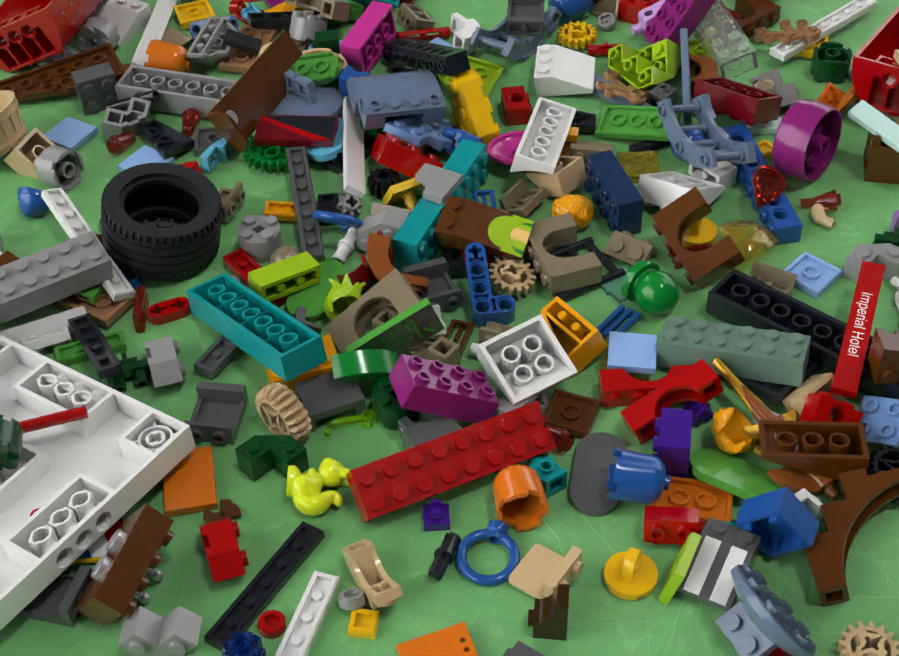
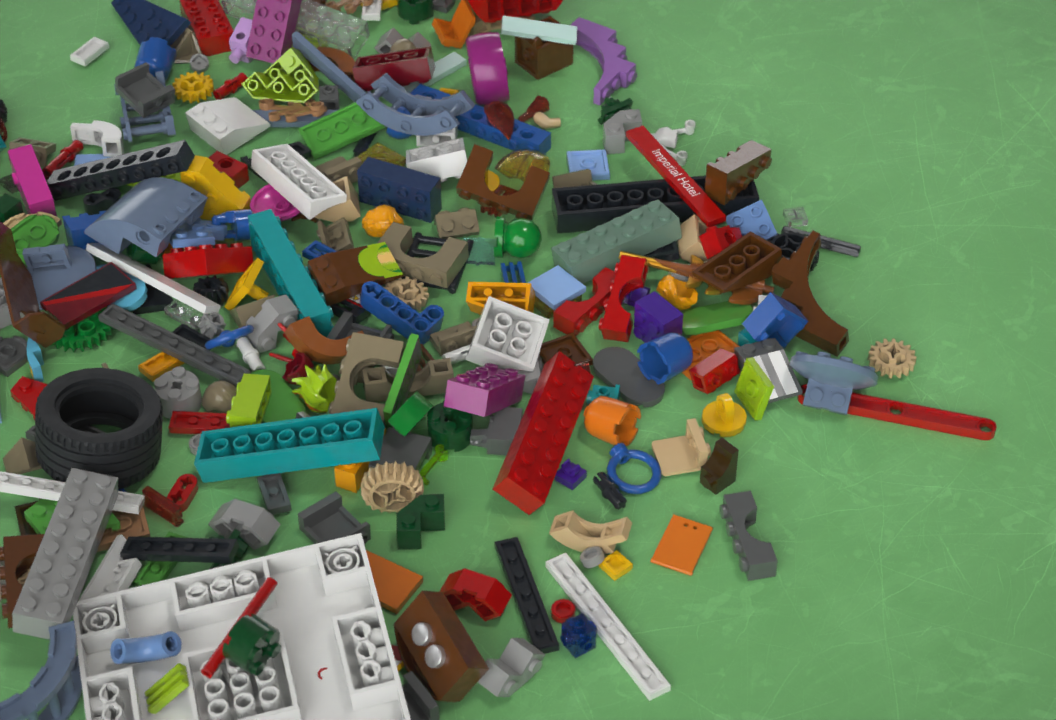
camera: 50 degrees left, 0 degrees up
reddish brown piece [203,499,242,523] -> none
neon yellow animal [286,457,350,516] -> none
light grey tile [415,163,463,205] -> none

